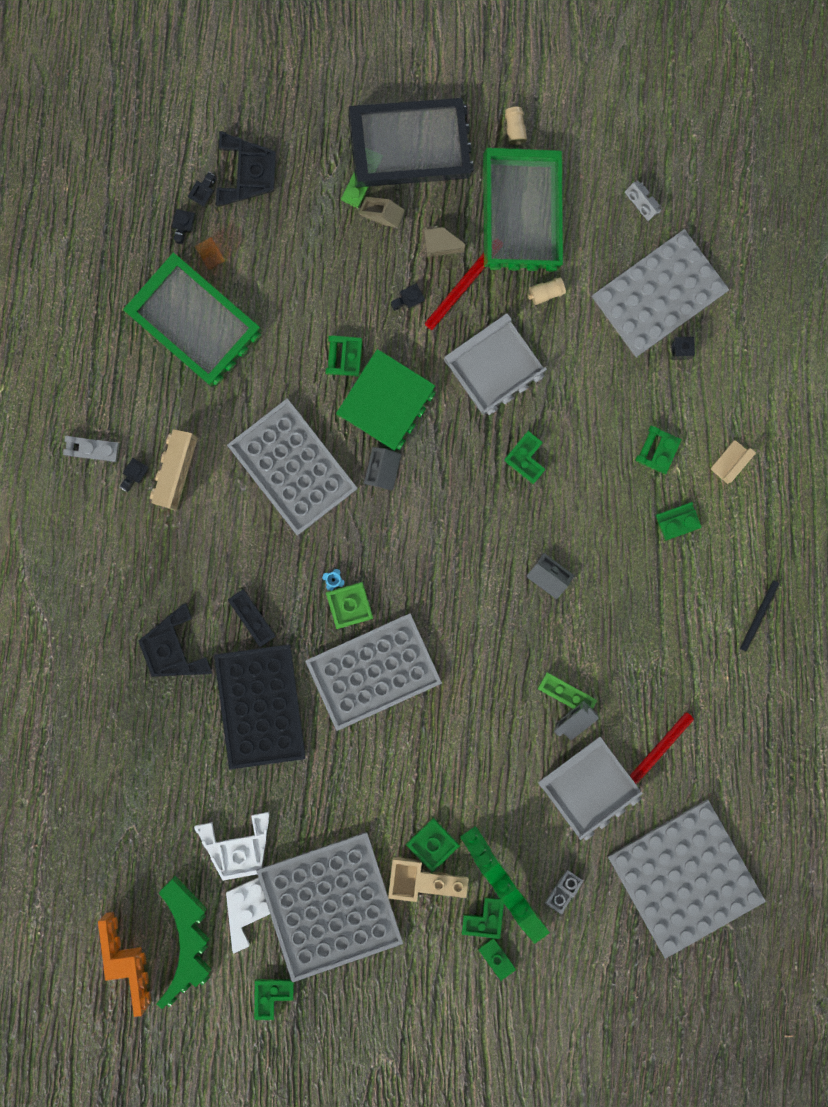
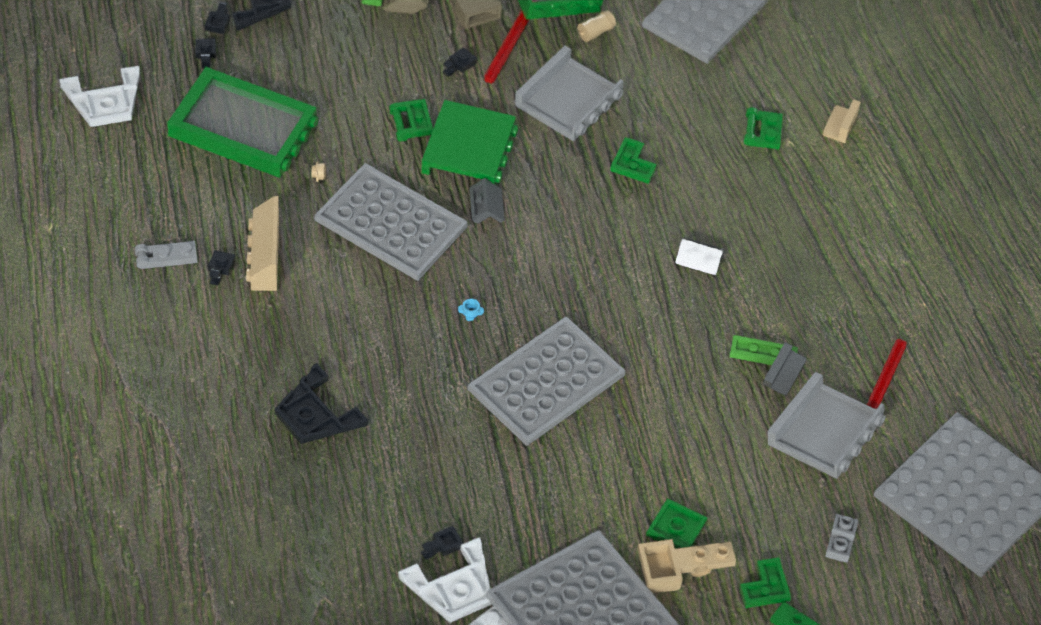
camera: 20 degrees left, 35 degrees down
clear orange panel [195,237,225,270] -> none
black plate [214,644,306,770] -> none
black plate [228,589,276,647] -> none
bright green plate [326,582,373,629] -> none
green arch [460,826,550,944] -> none
green plate [655,502,702,541] -> none
black brick [671,336,695,360] -> none
black bar [739,580,780,652] -> none
none -> white wing [59,66,140,127]
none -> tan plate [312,162,326,182]
none -> black plate [421,526,464,560]

